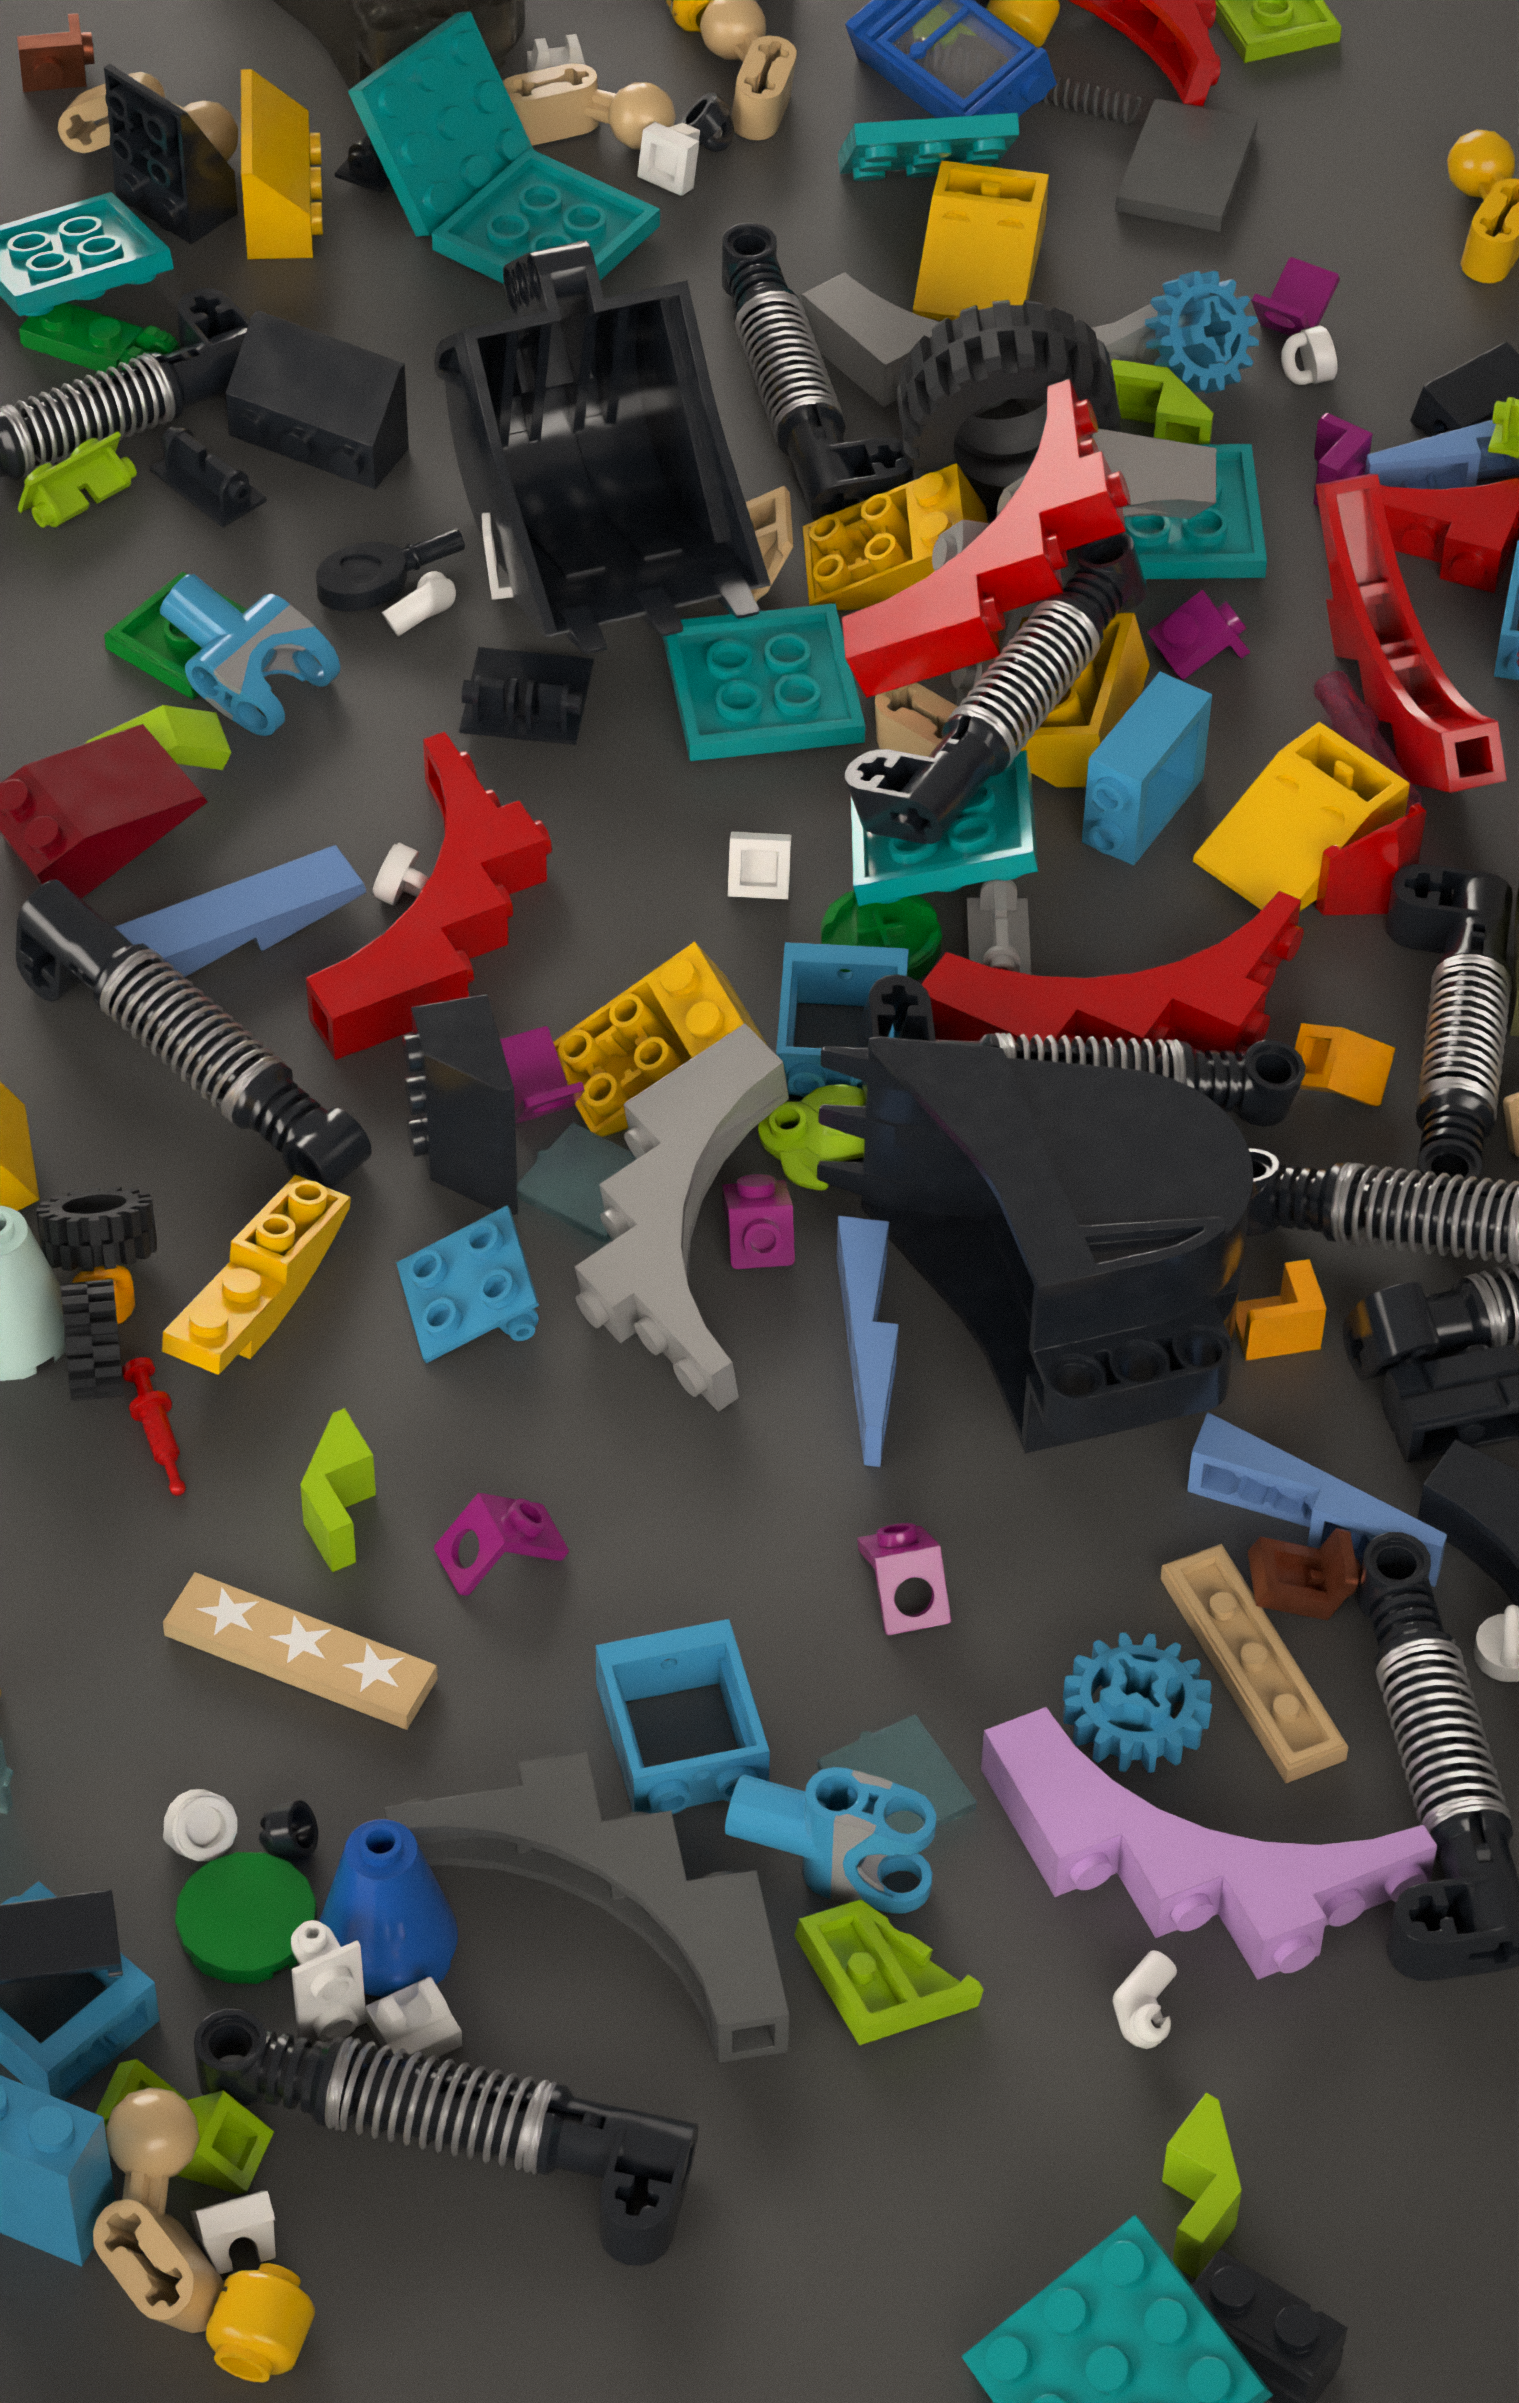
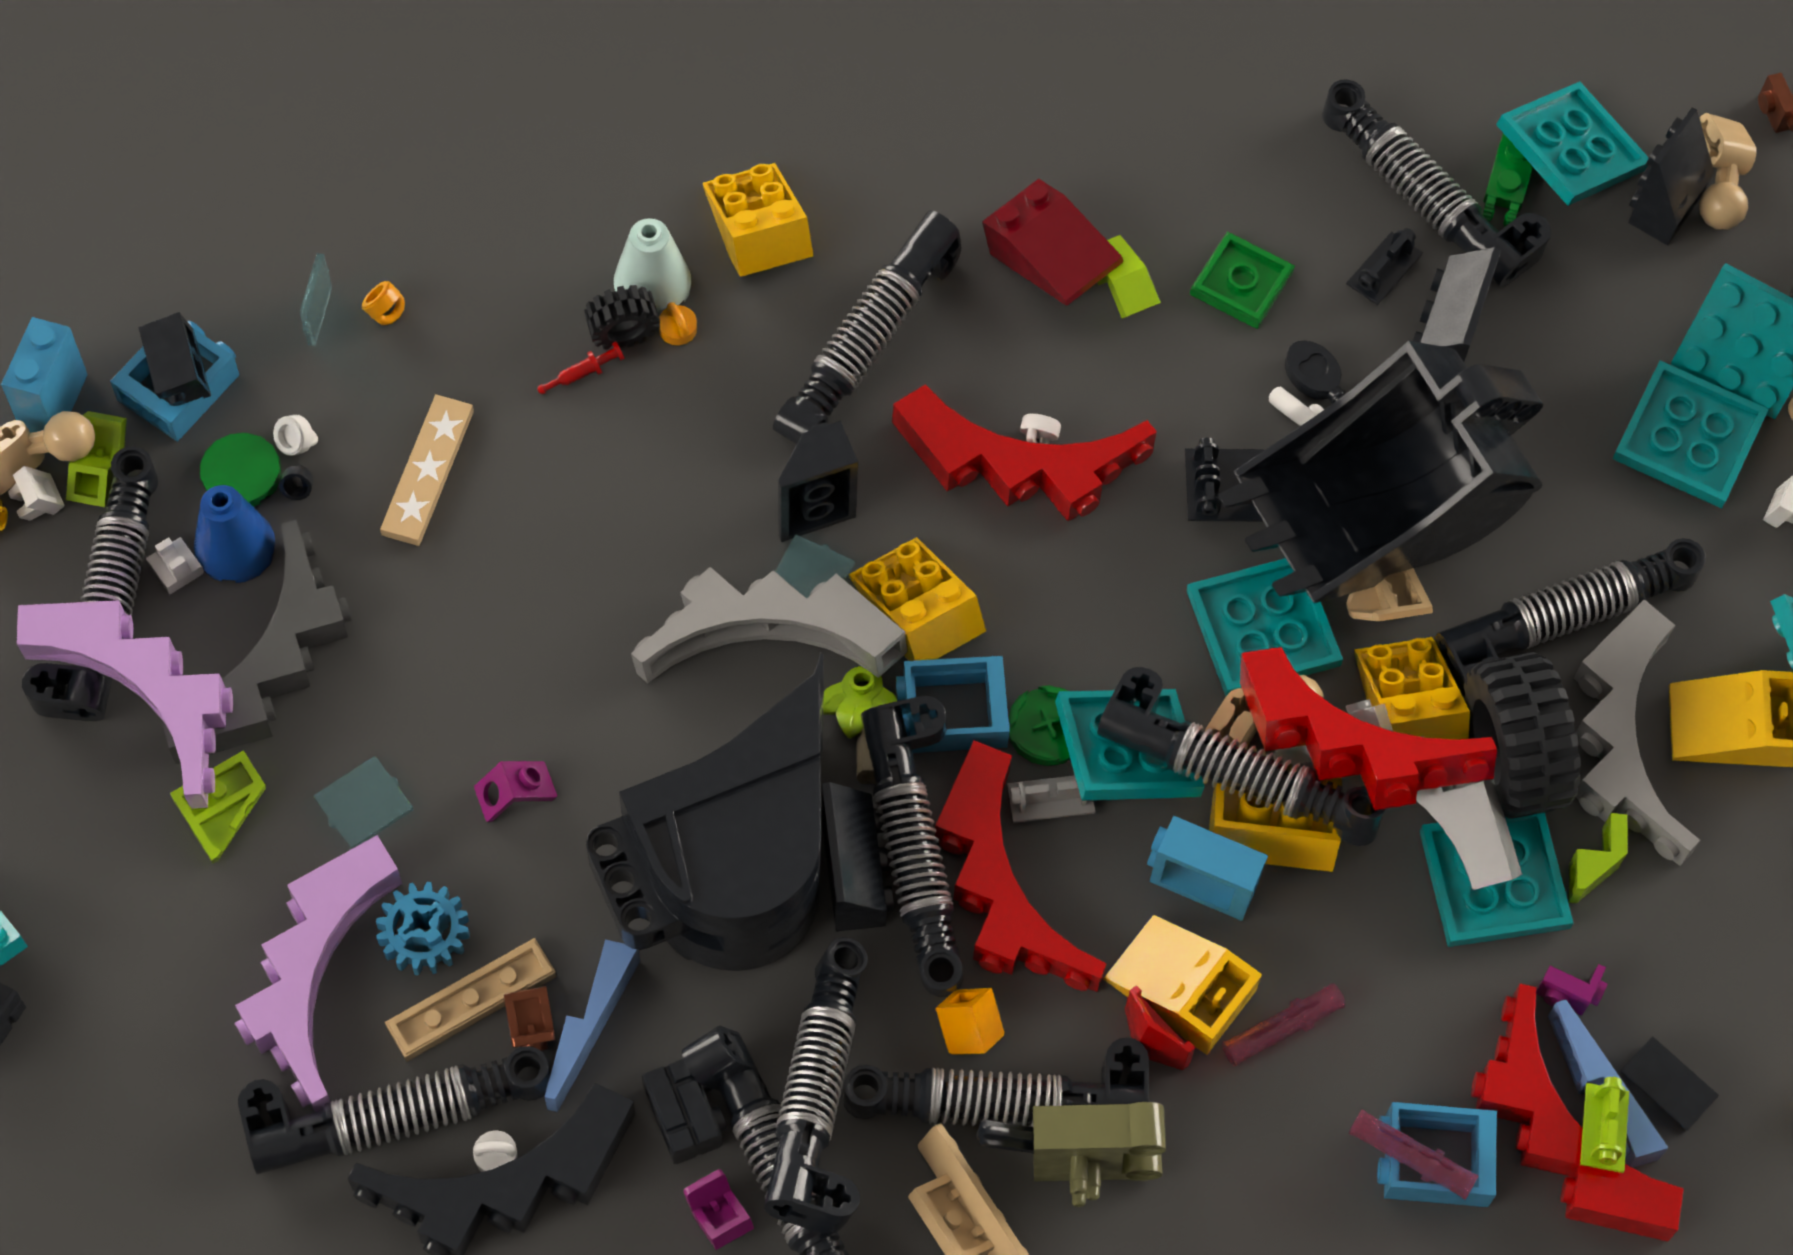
camera: 80 degrees right, 15 degrees up
lime hinge [17,431,137,528] -> none
black tyre [36,1187,158,1271] -> none
medium blue slope [114,845,367,980] -> none
dark azure connector [160,574,340,736] -> none
yellow slope [162,1175,351,1375] -> none
yellow slope [241,69,323,260] -> none
white hinge [291,1920,367,2047] -> none
lime slope [300,1408,376,1572] -> none
dark azure hinge [396,1205,539,1363] -> none
magenta bracket [434,1492,569,1596] -> none
magenta bracket [500,1026,585,1124] -> none
dark azure window [596,1619,770,1814] -> none
magenta bracket [722,1174,795,1269] -> none
dark azure connector [725,1767,937,1914] -> none
white tile [728,832,792,900] -> none
medium blue slope [836,1216,899,1467] -> none
white arm [1112,1950,1177,2049] -> none
dark azure gear [1145,271,1259,394] -> none
magenta bracket [1147,589,1250,680] -> none
lime slope [1162,2092,1242,2279] -> none
light orange panel [1235,1259,1327,1360] -> none
magenta bracket [1251,257,1340,336] -> none
white tile [1281,325,1338,385] -> none
red arch [1315,474,1507,793] -> none
none -> lavender arch [17,600,233,808]

